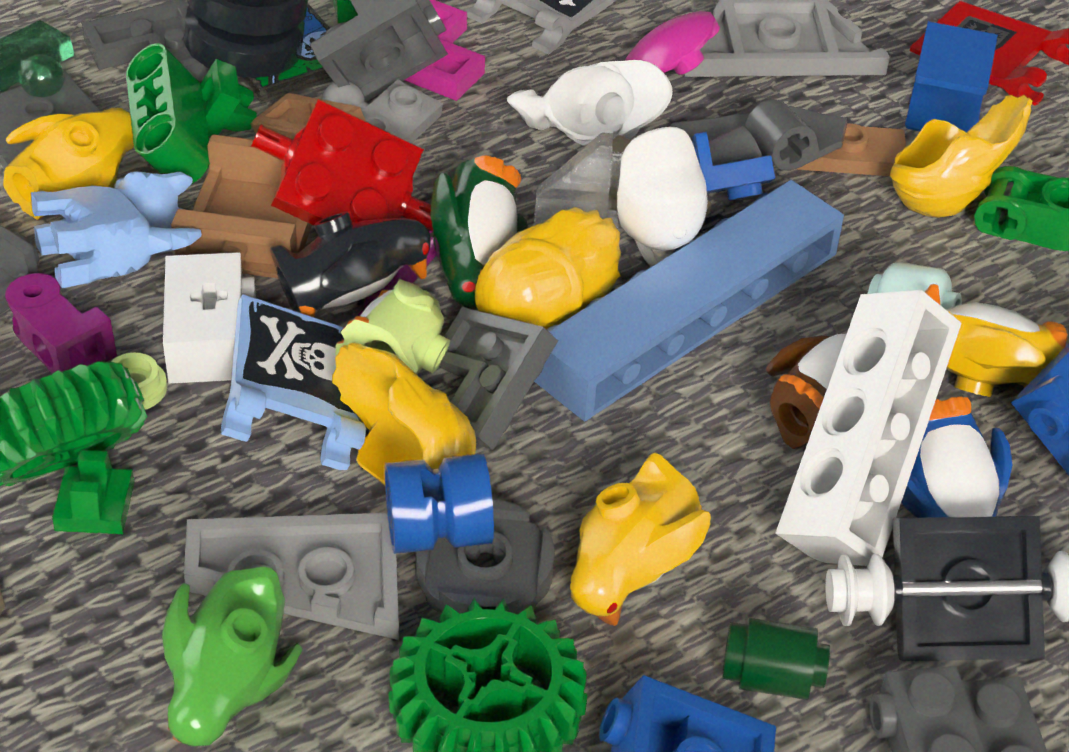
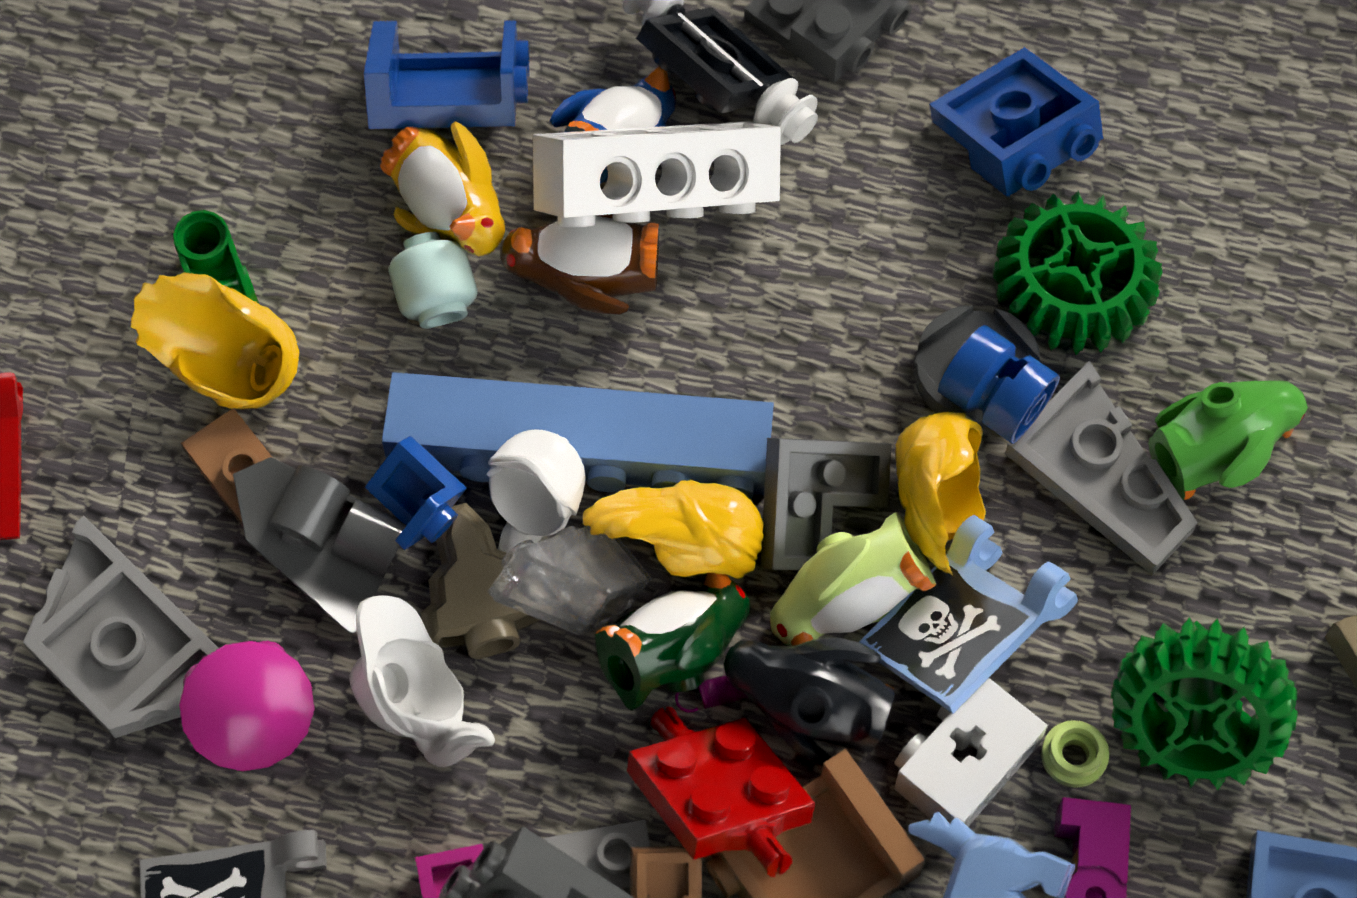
camera: 130 degrees left, 20 degrees up
yellow animal [570,452,711,626] -> none
dark green brick [722,618,830,700] -> none
blue piece [905,21,998,132] -> none

